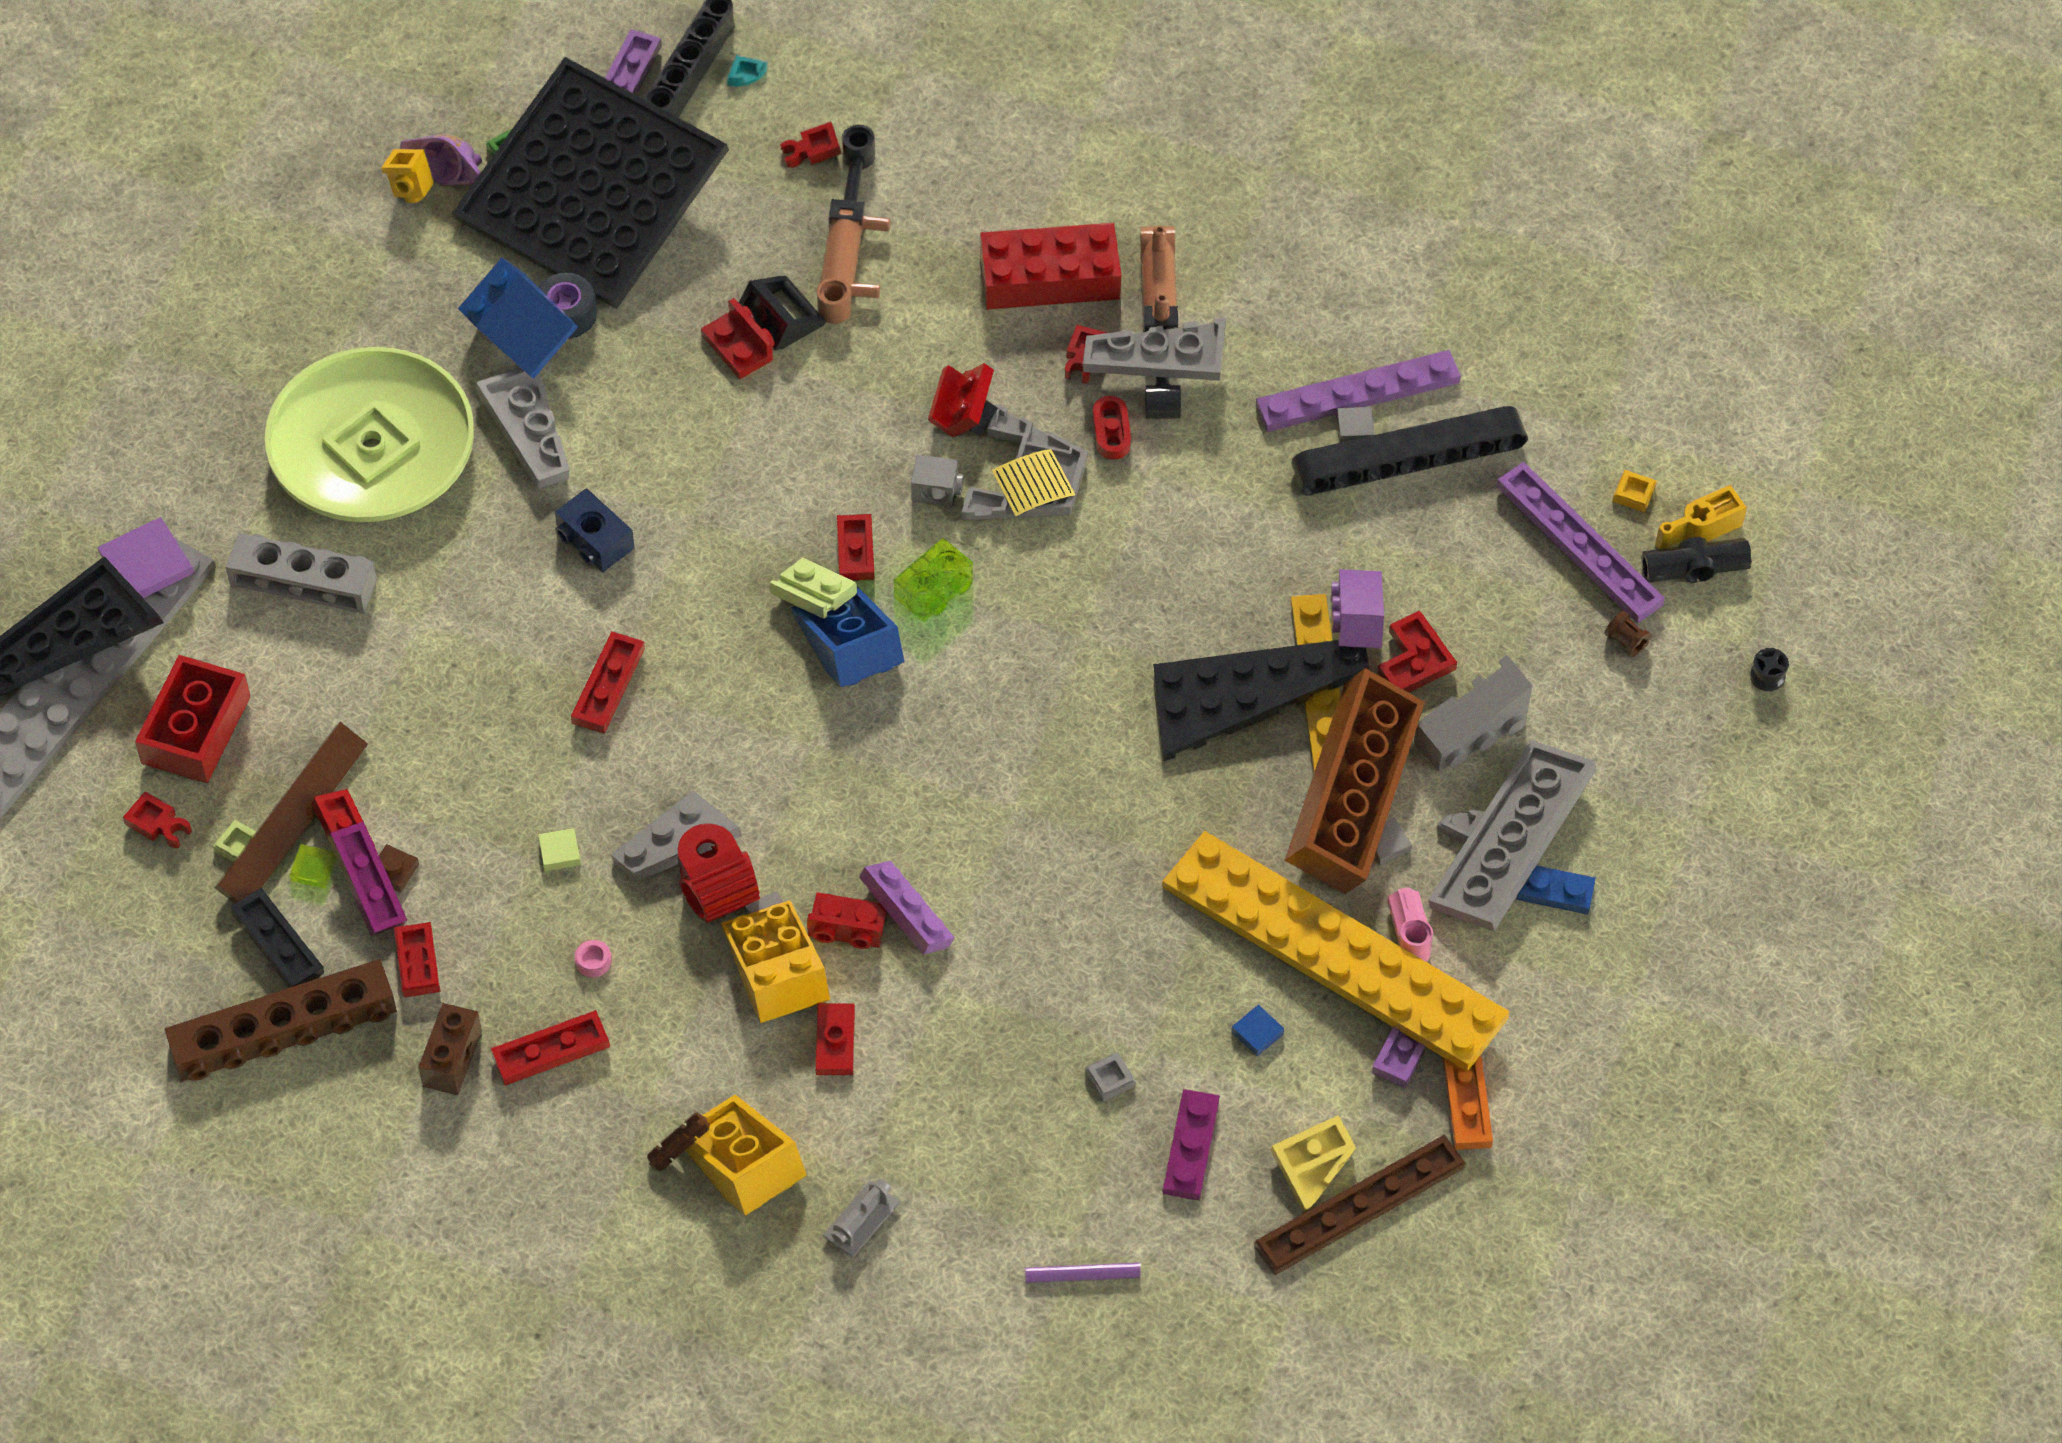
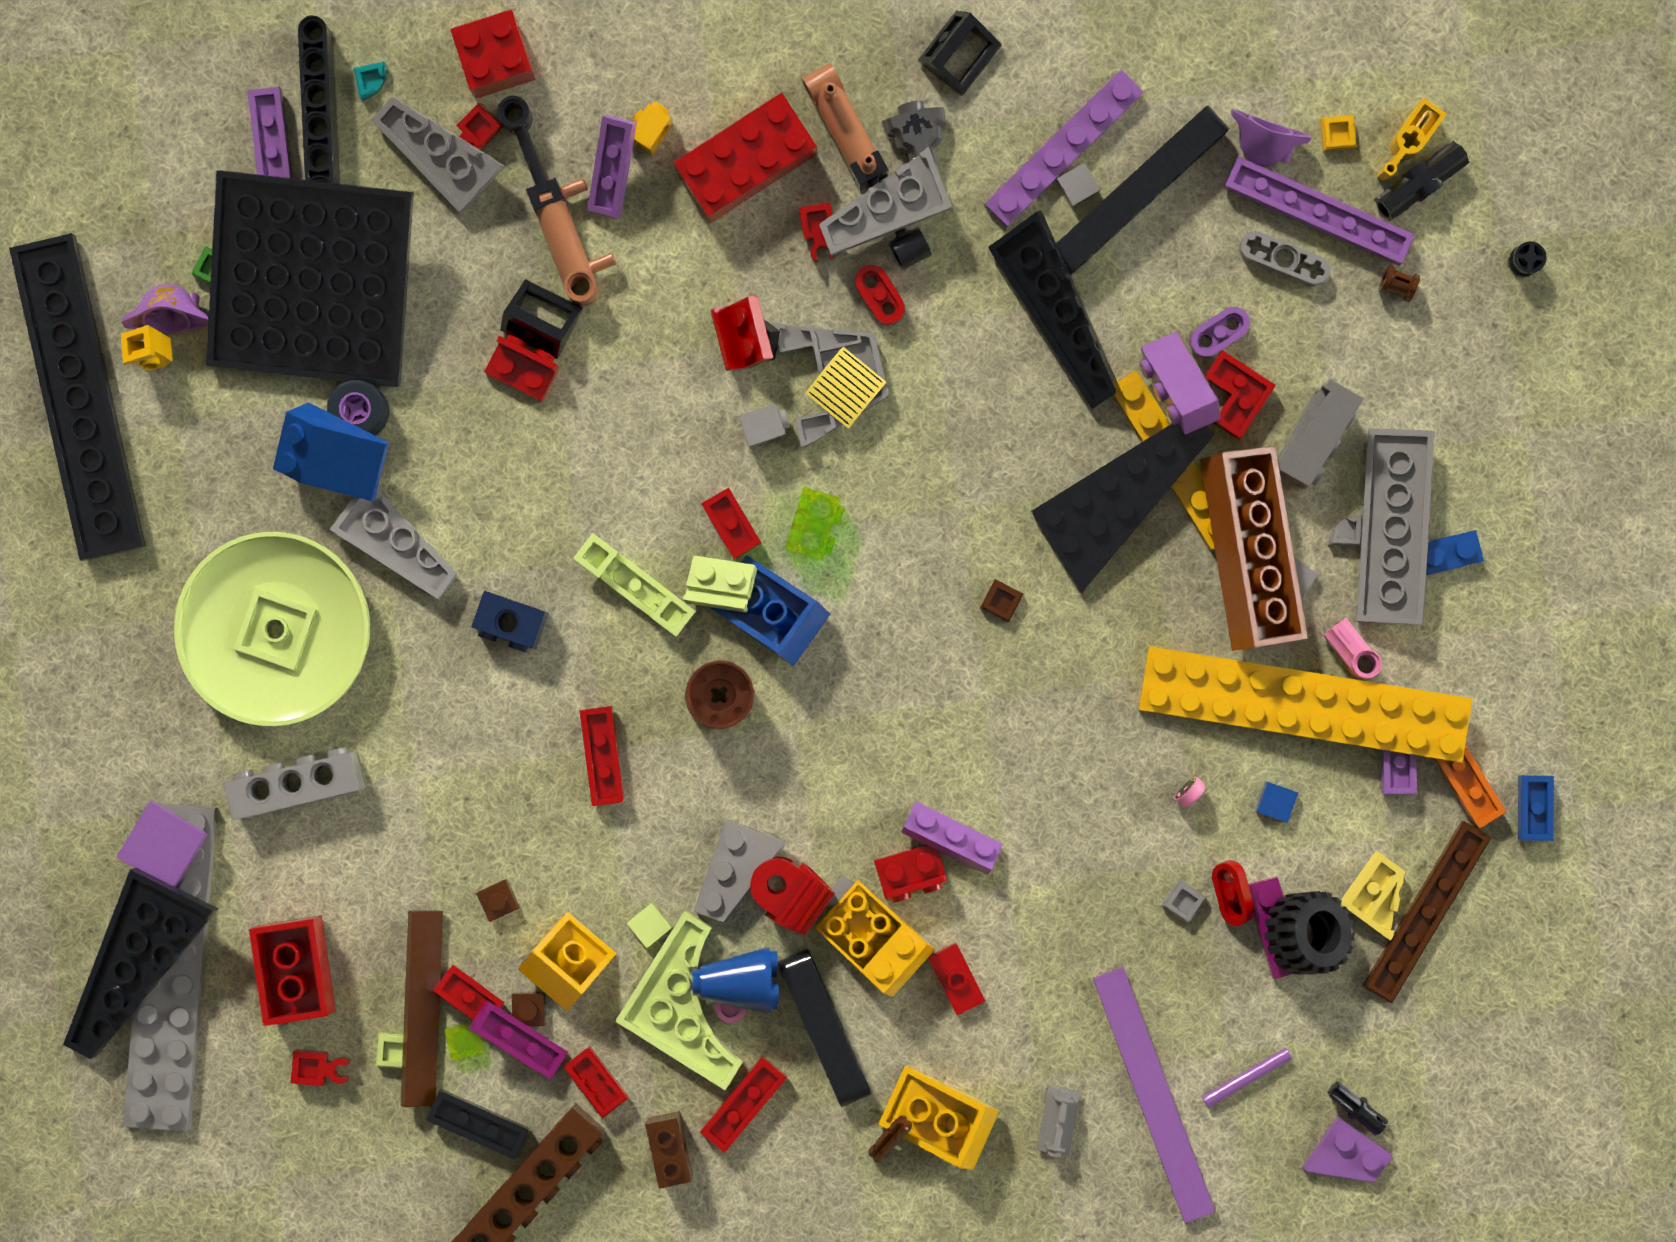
camera: 25 degrees left, 30 degrees up
none -> black plate [9,233,146,561]
none -> light grey wing [372,97,506,213]
none -> red brick [450,9,536,99]
none -> reddish brown plate [476,879,520,922]
none -> yellow slope [518,912,617,1011]
none -> yellowish green slope [573,533,696,637]
none -> medium lavender plate [587,114,637,219]
none -> yellowish green plate [615,910,743,1090]
none -> yellow brick [632,101,673,156]
none -> copper wheel [685,660,755,729]
none -> blue cone [692,948,778,1013]
none -> black beam [778,949,871,1108]
none -> dark grey rock [881,100,946,165]
none -> black tile [917,10,1002,96]
none -> reddish brown tile [980,579,1023,622]
none -> black wing [988,211,1121,409]
none -> medium lavender tile [1092,967,1215,1223]
none -> bright pink tile [1174,776,1205,808]
none -> medium lavender plate [1189,307,1250,358]
none -> red plate [1212,860,1254,926]
none -> medium lavender hat [1230,108,1312,166]
none -> light grey beam [1239,231,1330,286]
none -> black tyre [1264,891,1355,975]
none -> medium lavender wing [1302,1116,1393,1182]
none -> black axle [1328,1081,1388,1136]
none -> blue plate [1518,775,1554,841]

